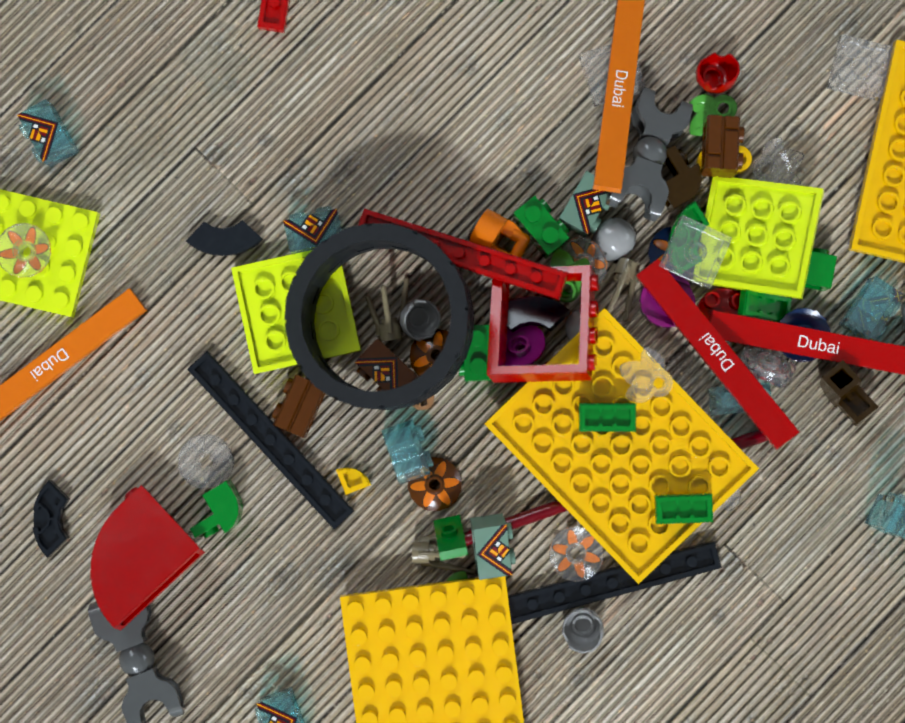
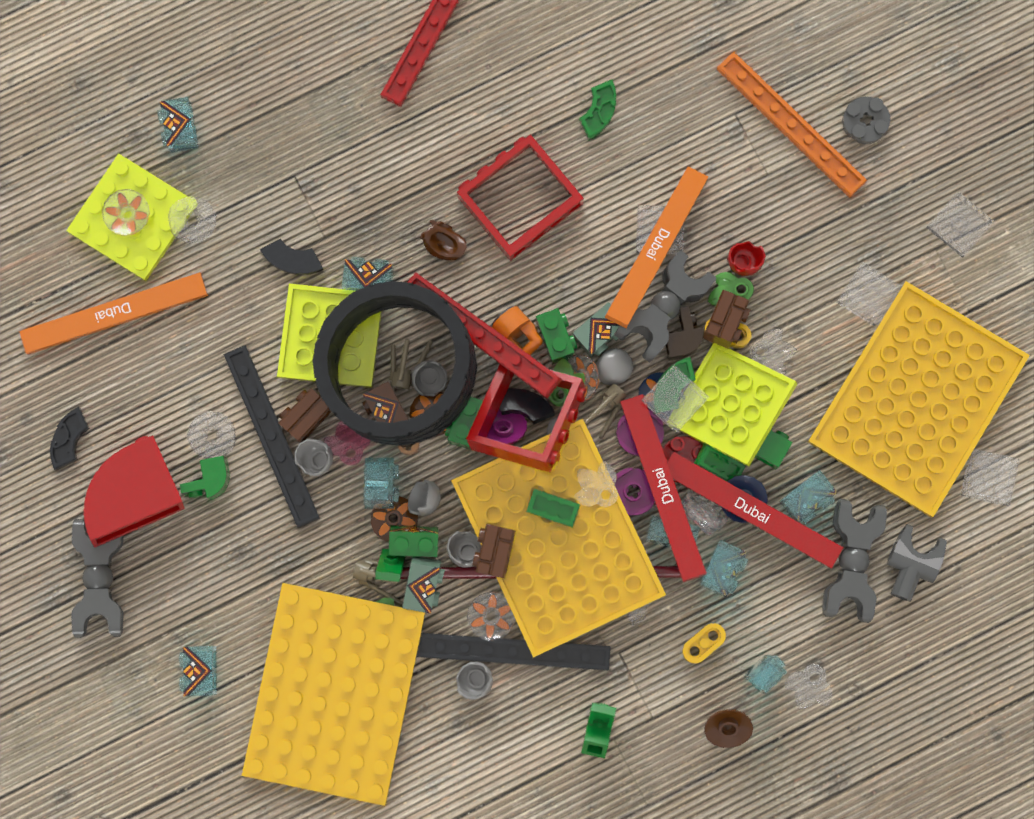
camera: 20 degrees right, 5 degrees down
yellow tile [336,467,372,495] -> none
green plate [654,493,713,524] -> none
dark brown brick [820,360,879,426] -> none
none -> clear plate [168,196,217,243]
none -> light grey hair [294,439,333,476]
none -> clear pink plate [324,421,371,465]
none -> green brick [389,525,438,557]
none -> light grey hair [408,480,441,516]
none -> reddish brown hat [420,220,467,261]
none -> light grey hair [447,531,481,568]
none -> red window [457,134,584,262]
none -> reddish brown brick [472,524,516,578]
none -> green brick [581,702,616,758]
none -> magenta plate [612,468,655,516]
none -> yellow plate [682,623,726,663]
none -> clear light blue brick [699,540,749,597]
none -> reddish brown dish [704,709,753,748]

